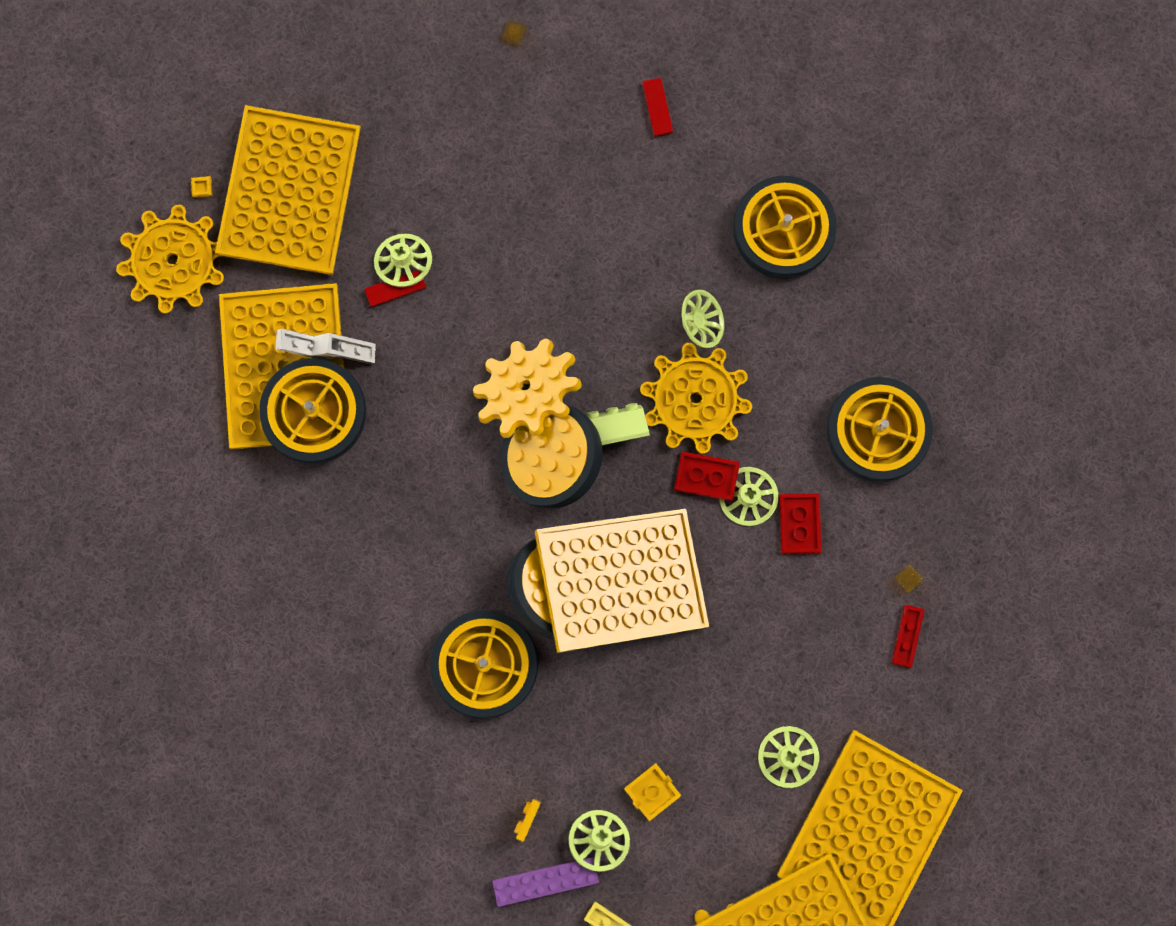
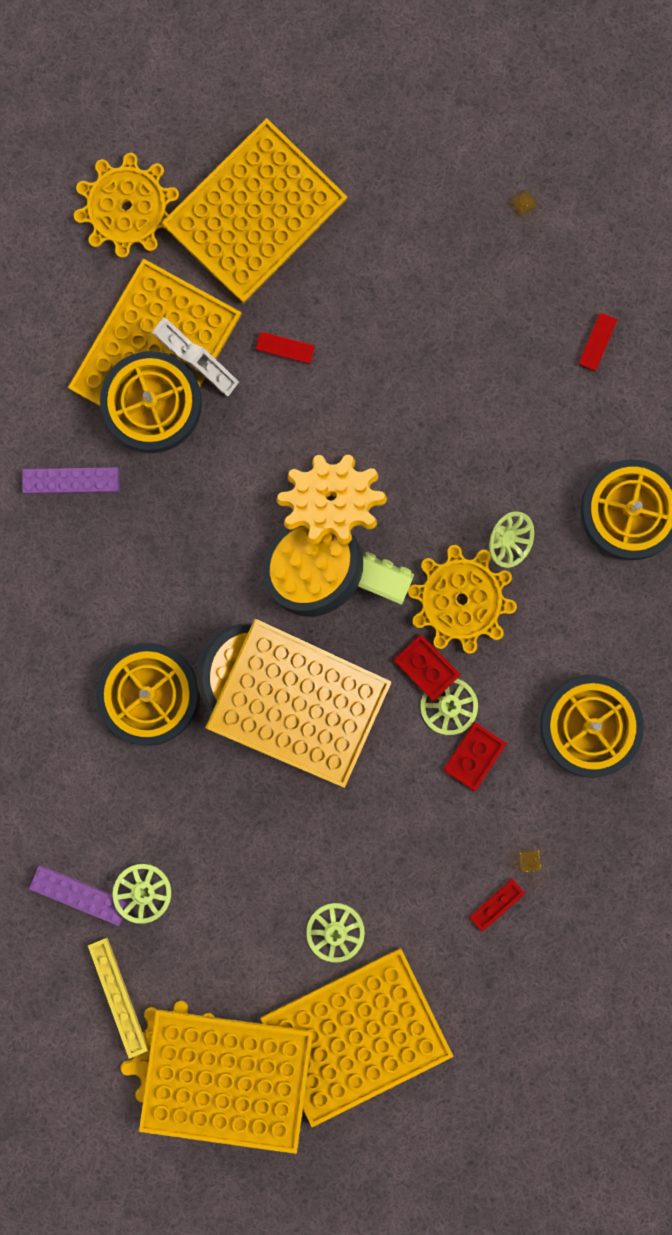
camera: 40 degrees right, 5 degrees up
yellow tile [191,176,213,198] -> none
yellowish green wheel [374,234,432,287] -> none
yellow plate [514,799,541,842] -> none
yellow plate [624,763,681,821] -> none
none -> medium lavender piece [23,467,120,495]

